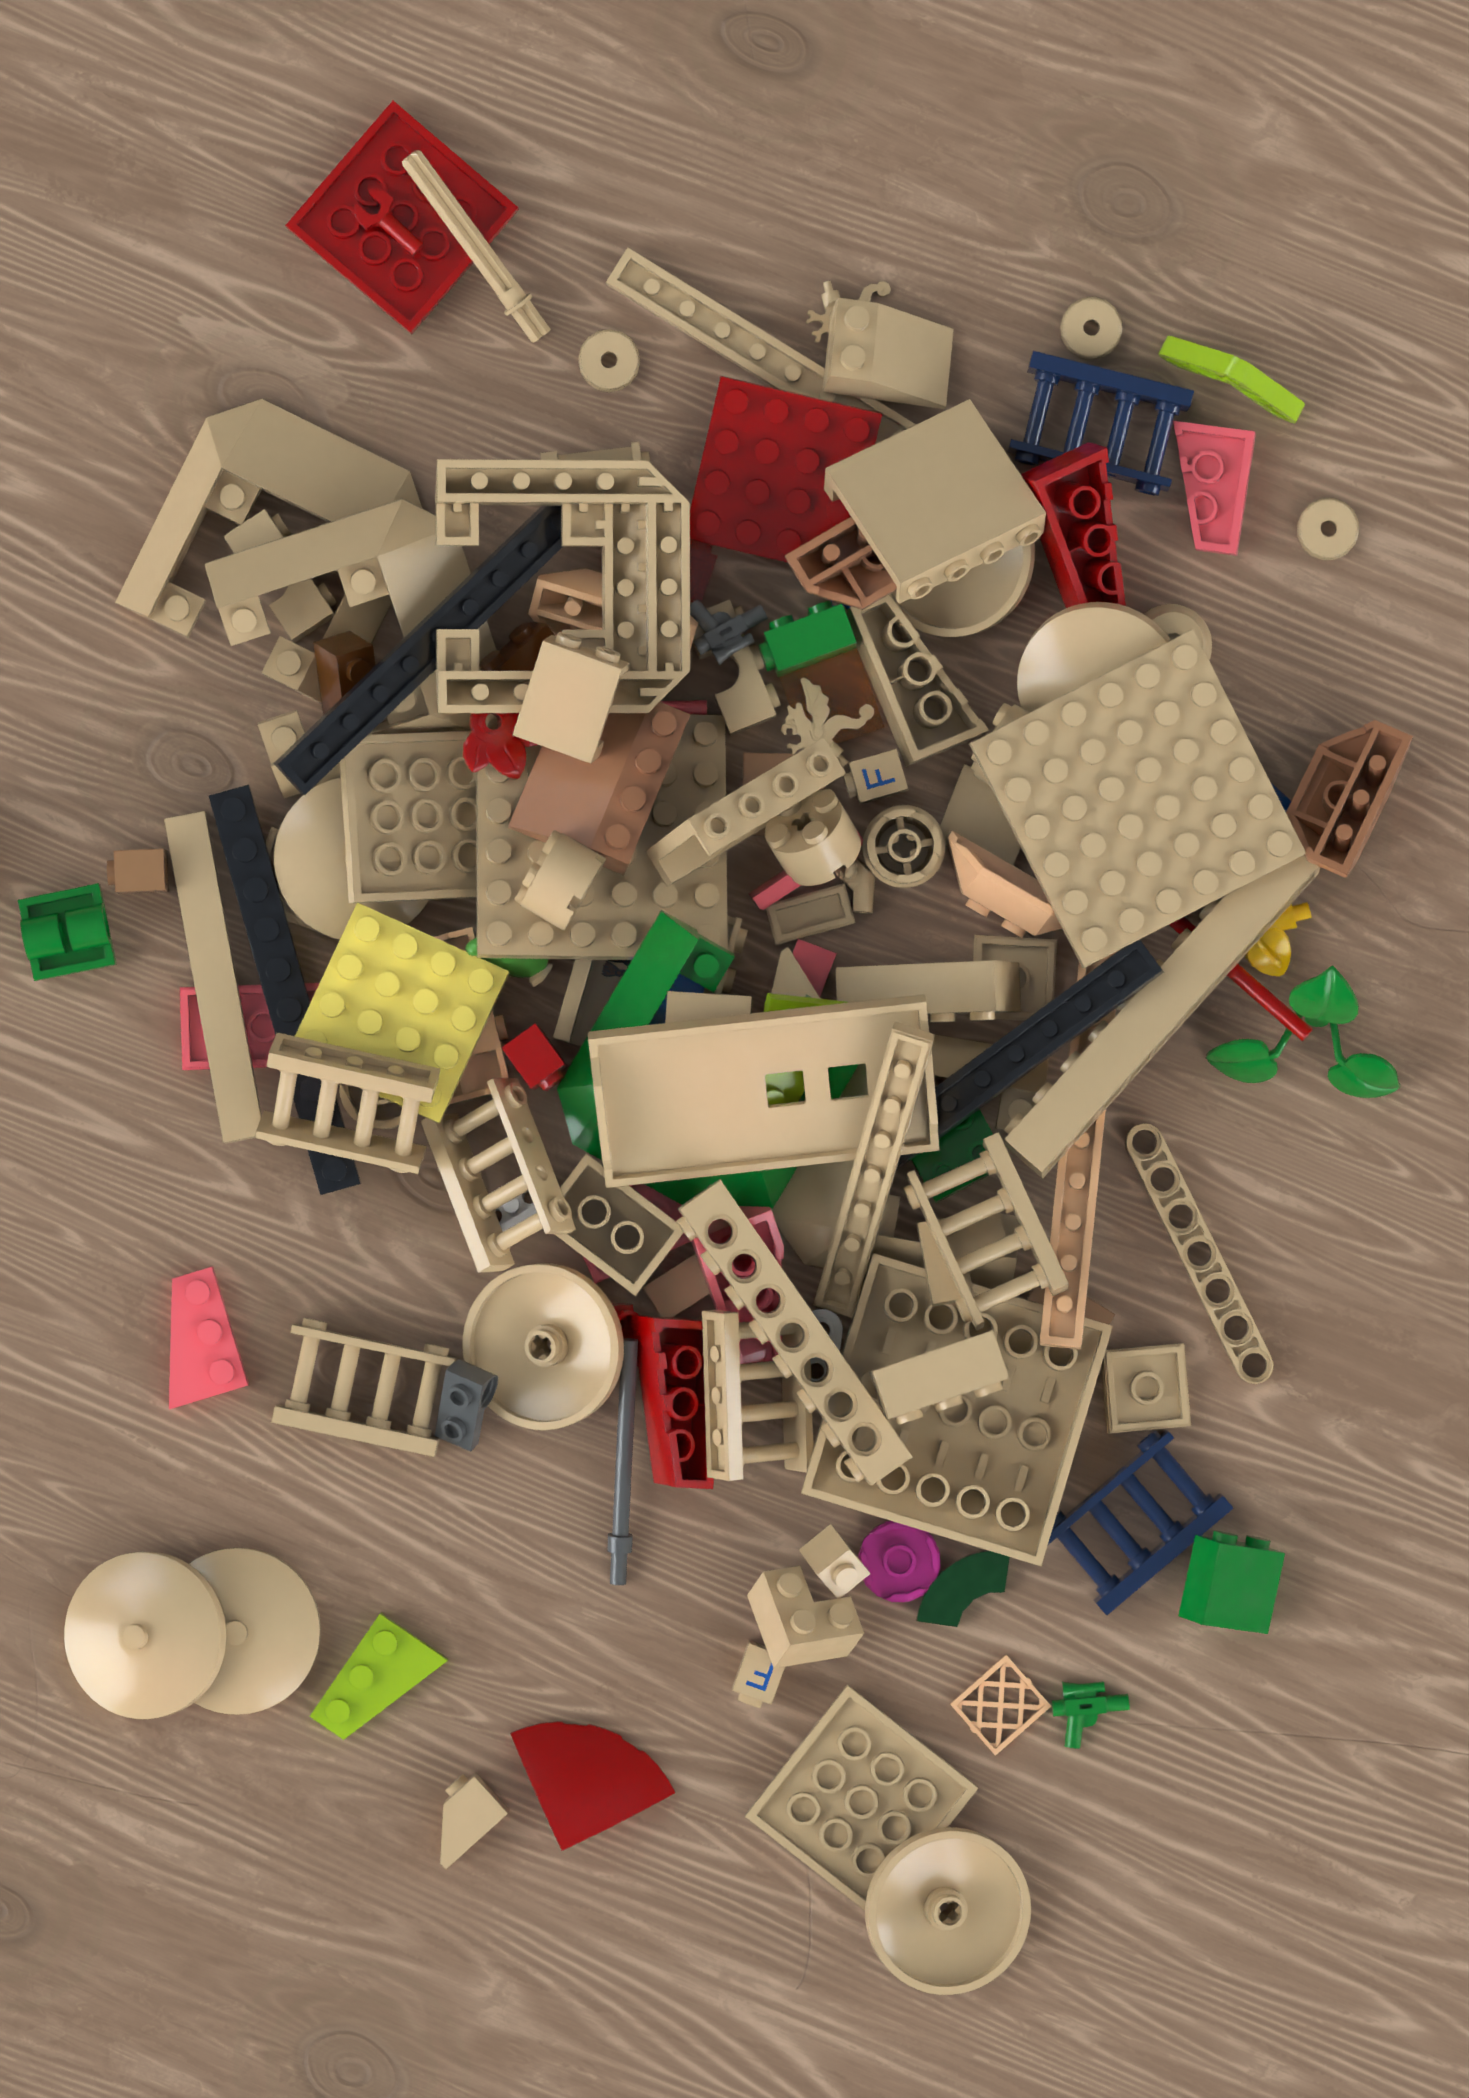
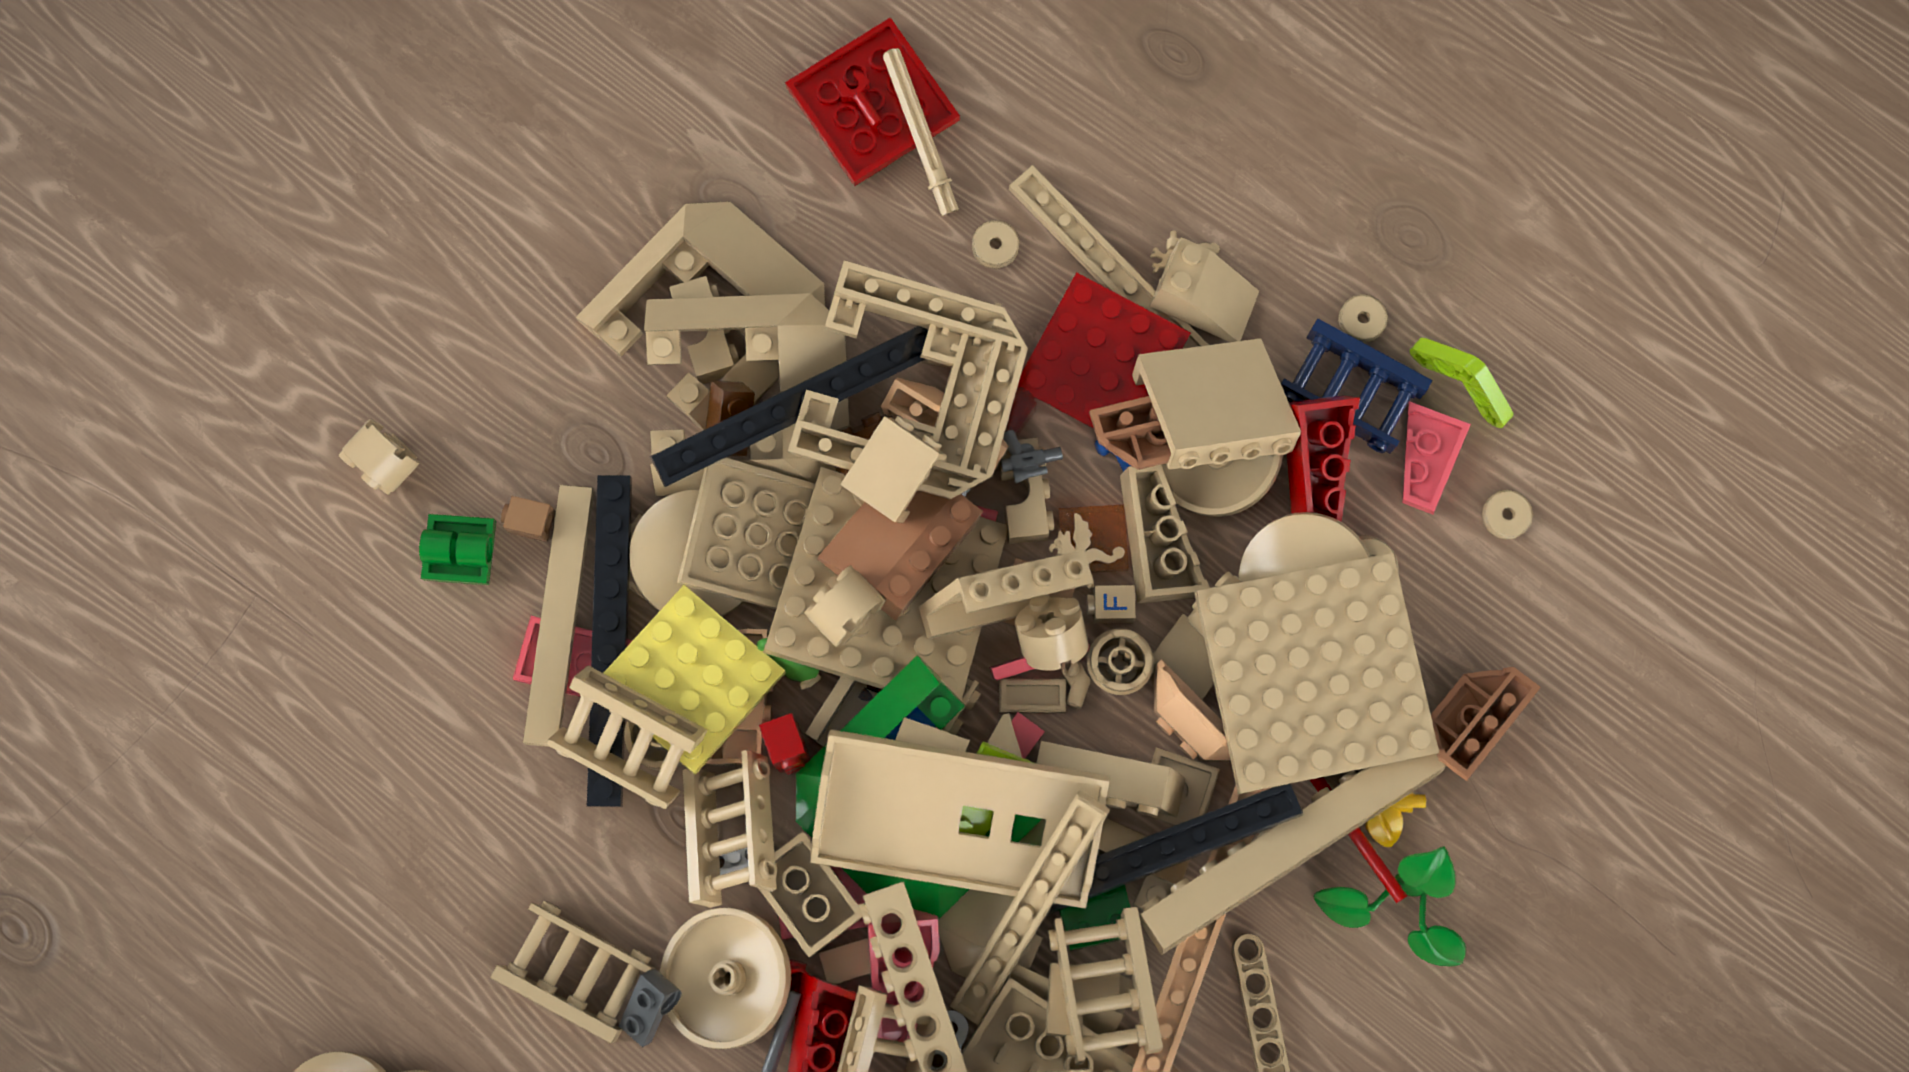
camera: 15 degrees right, 10 degrees down
coral wing [169,1266,249,1410] -> none
red plate [463,713,538,779] -> none
green brick [759,600,857,678] -> none

